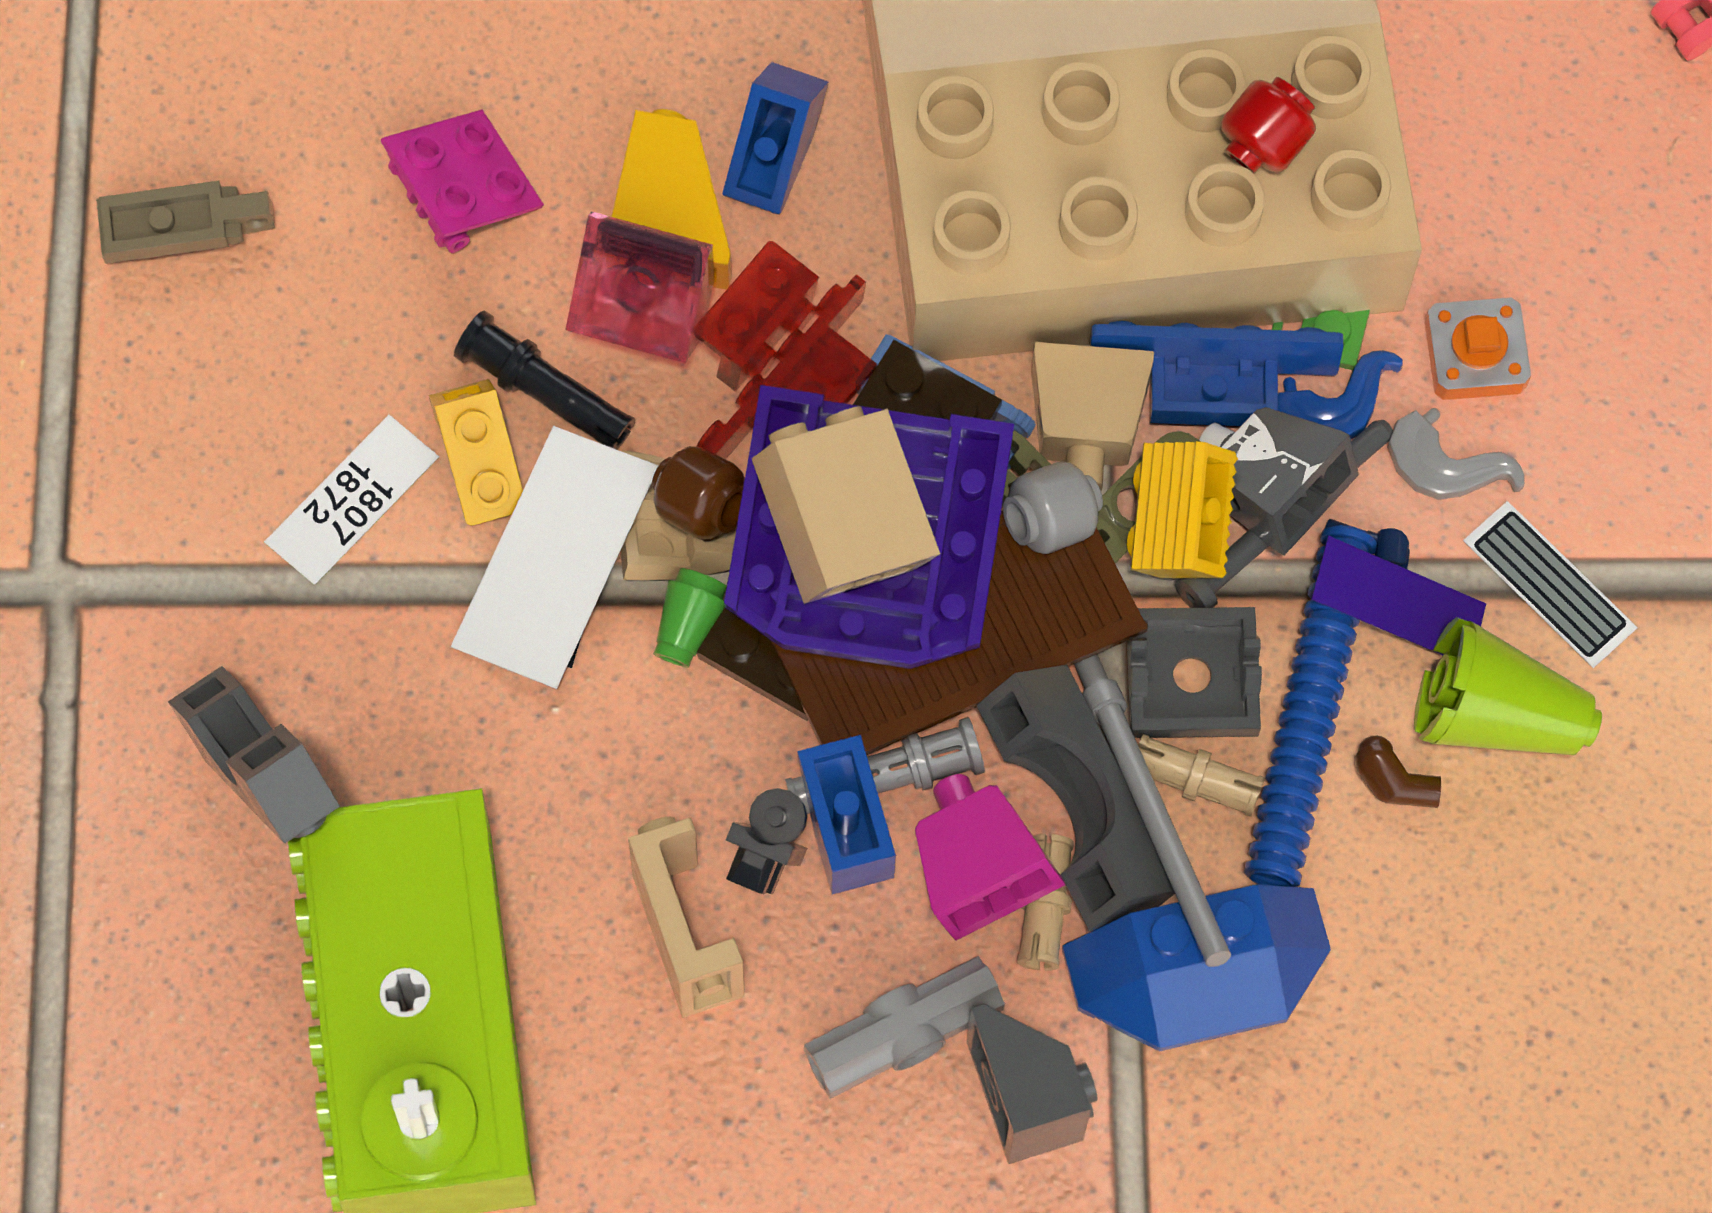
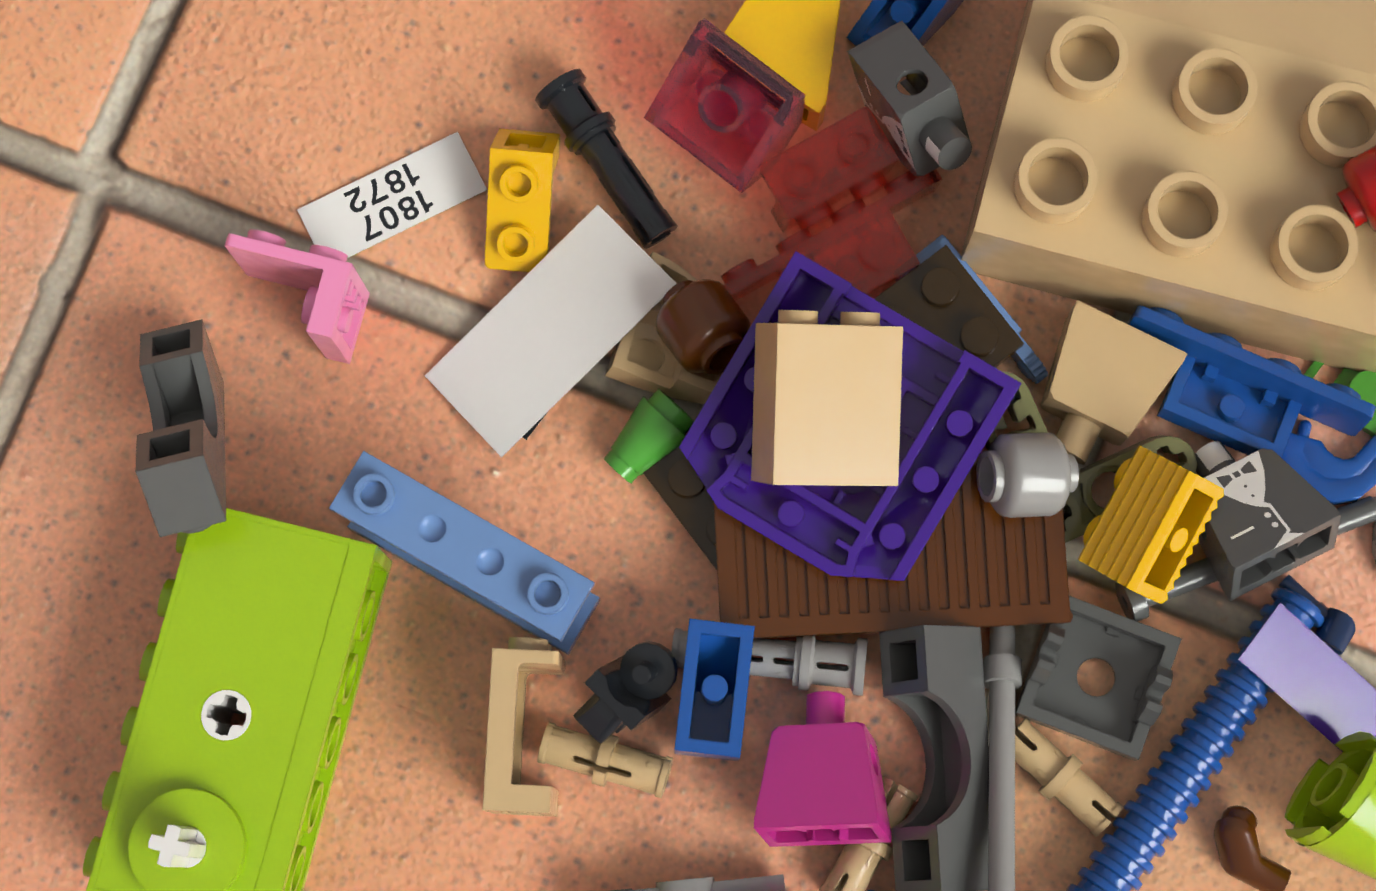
camera: 25 degrees right, 10 degrees up
none -> bright pink bracket [225,229,370,364]
none -> medium blue fence [329,451,600,655]
none -> tan pin [537,722,673,798]
none -> dark grey torso [847,21,972,176]

